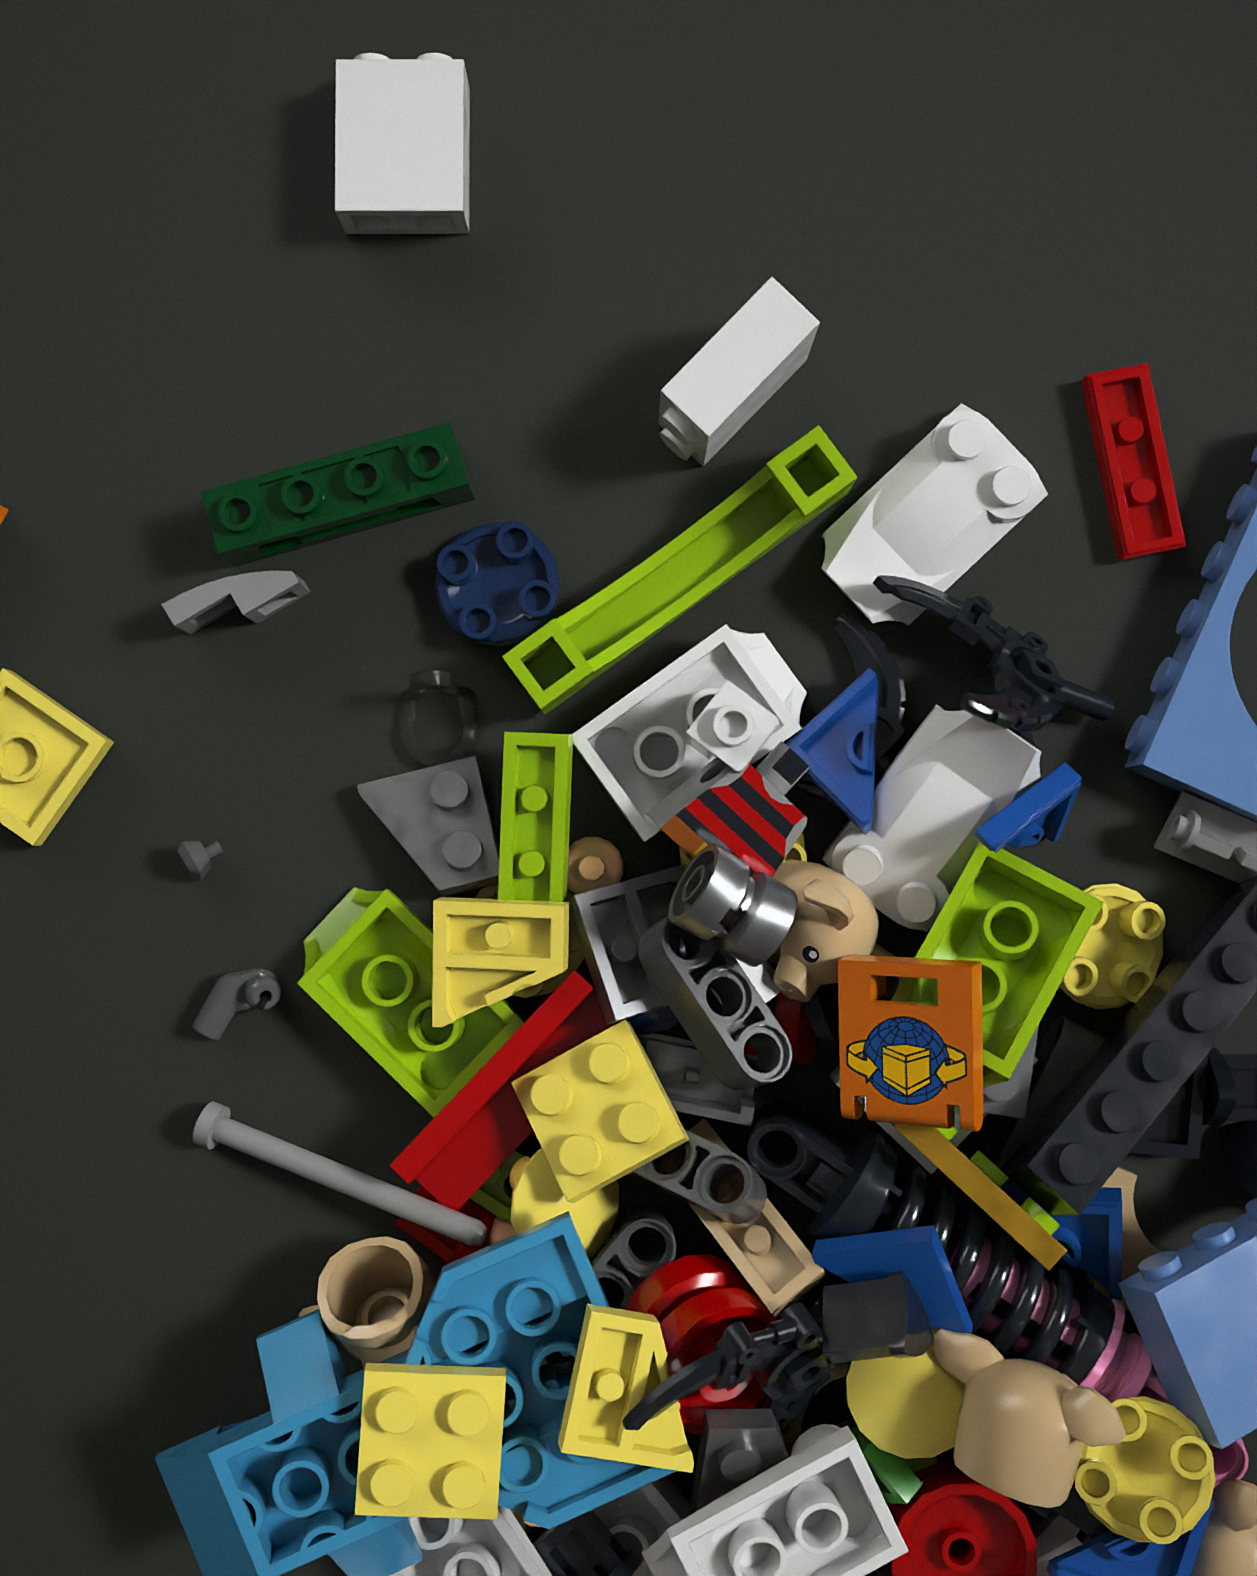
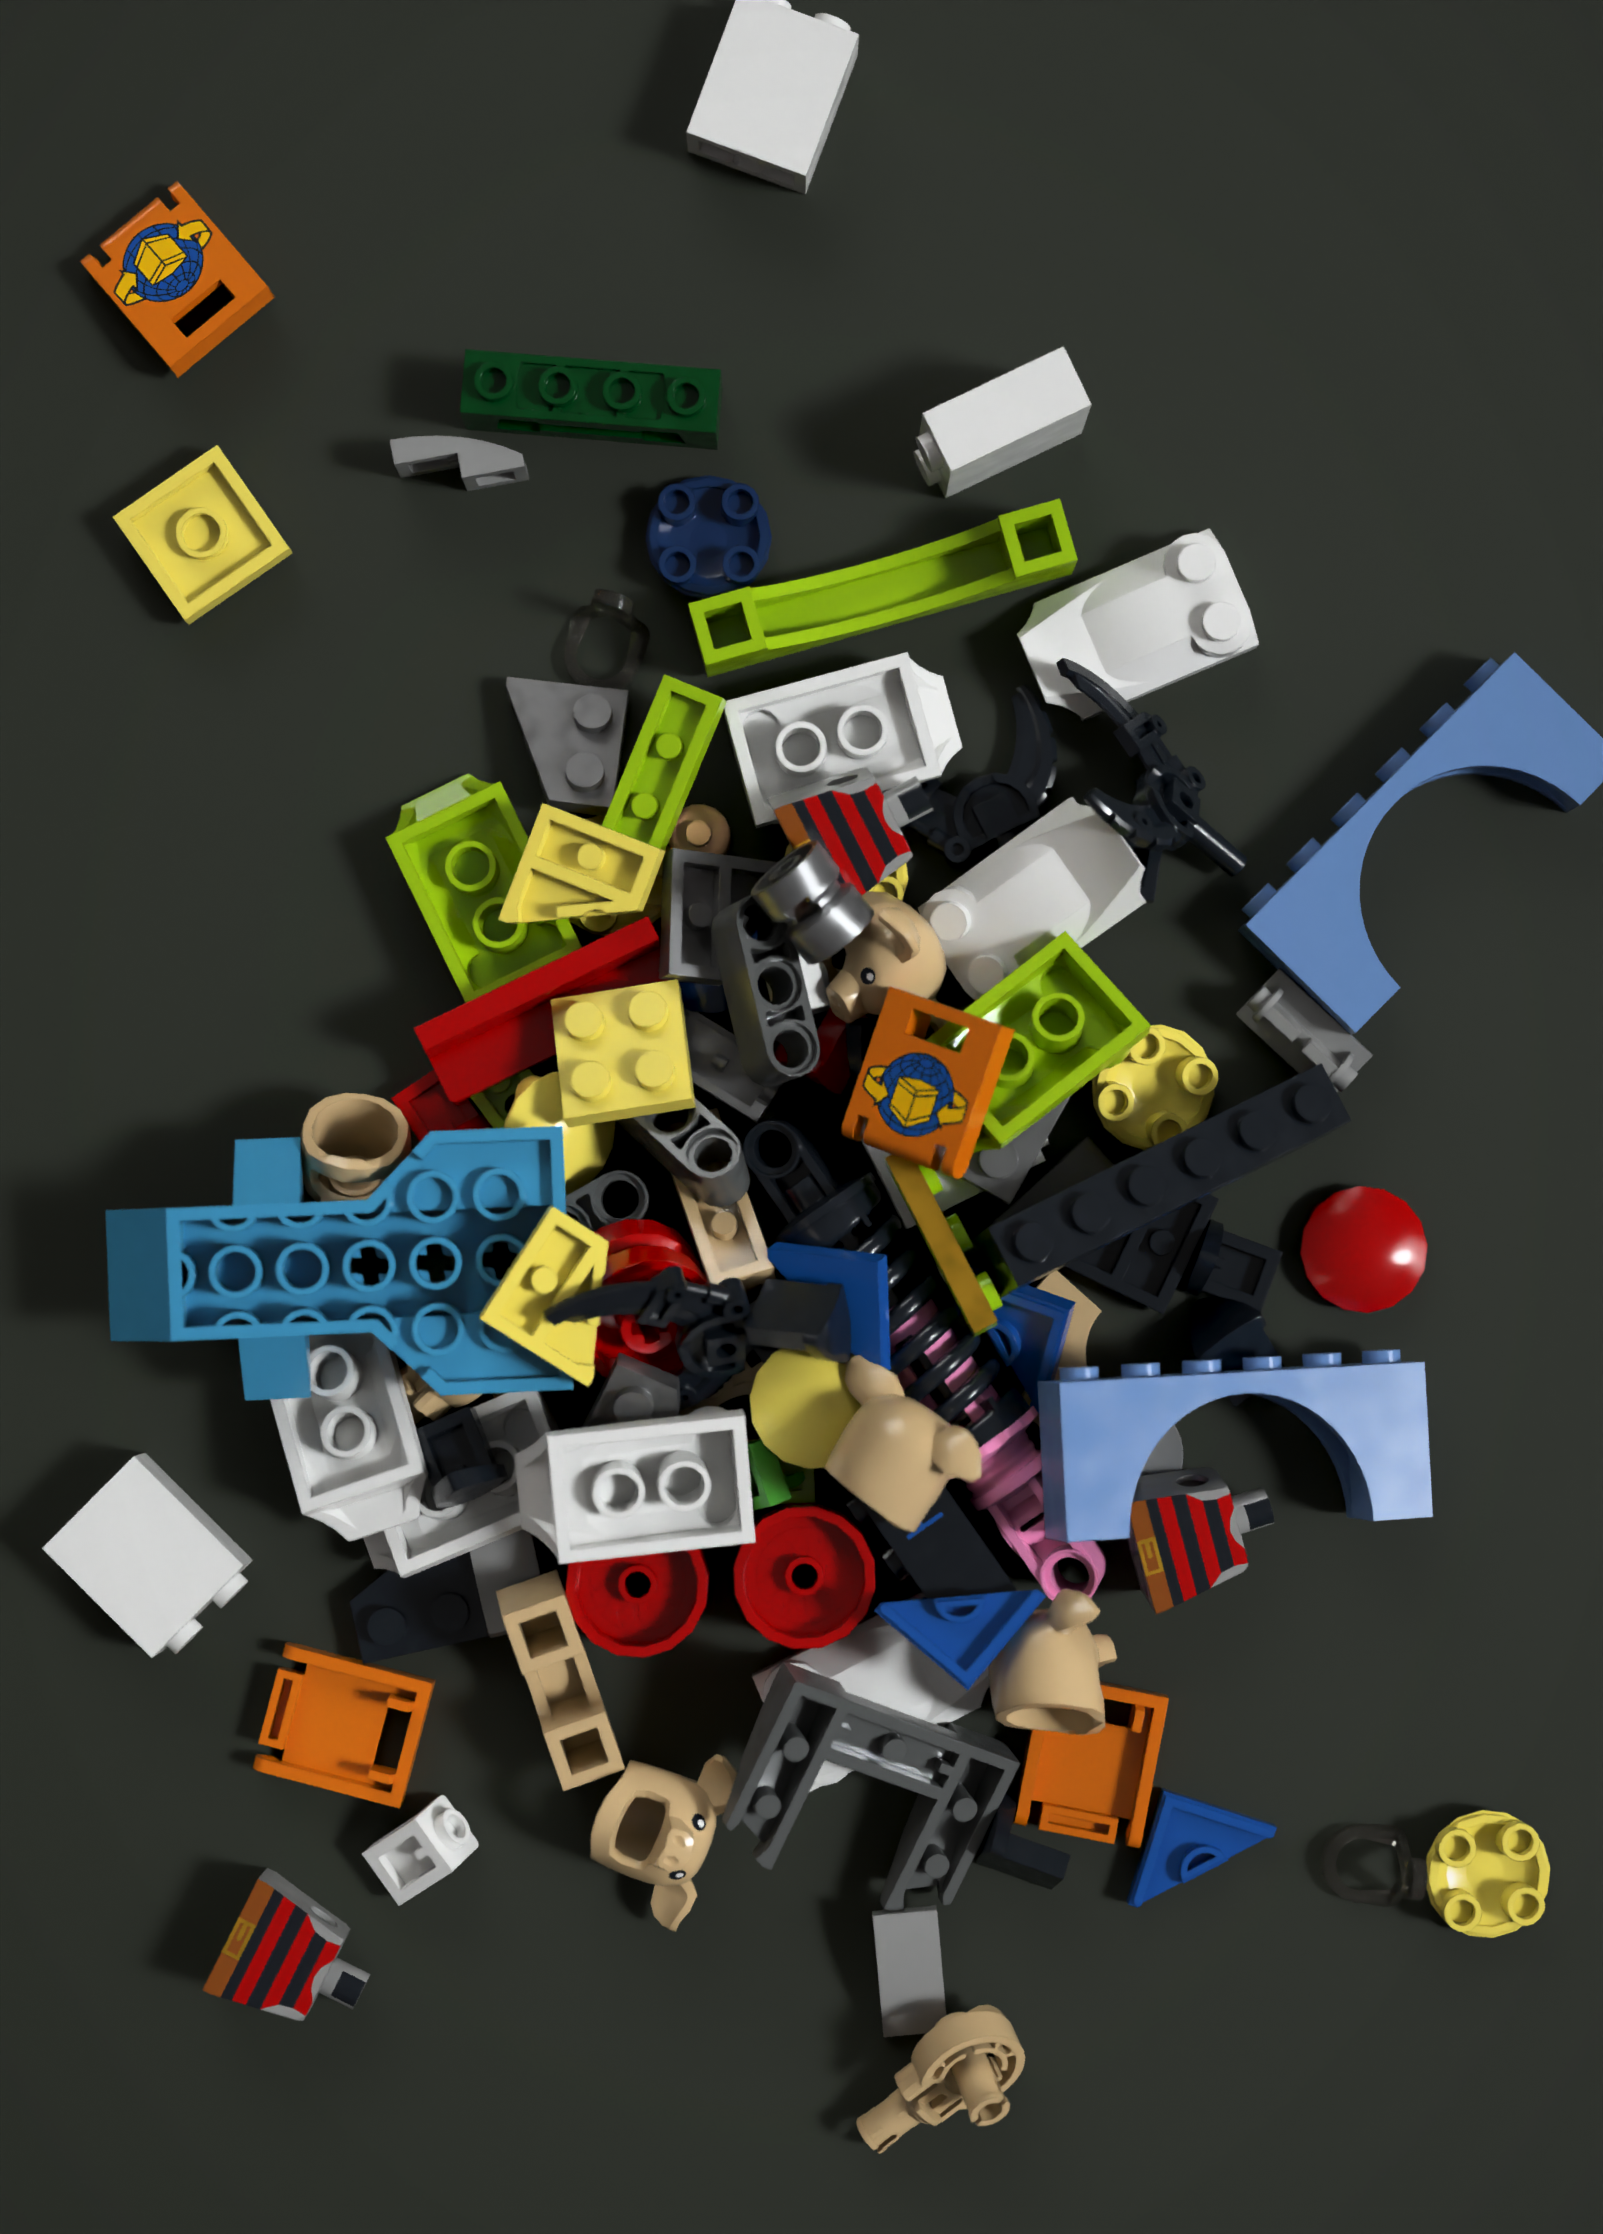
camera: 15 degrees right, 0 degrees up
dark grey rock [177,841,223,881] -> none
dark grey arm [192,967,281,1040] -> none
light grey bar [193,1101,487,1246] -> none
light yellow plate [355,1363,506,1520] -> none
white bracket [686,679,779,773] -> none
blue tile [786,668,879,835] -> none
blue tile [974,762,1082,853] -> none
light yellow dish [1074,1396,1216,1544] -> none
red tile [1081,363,1186,562] -> none

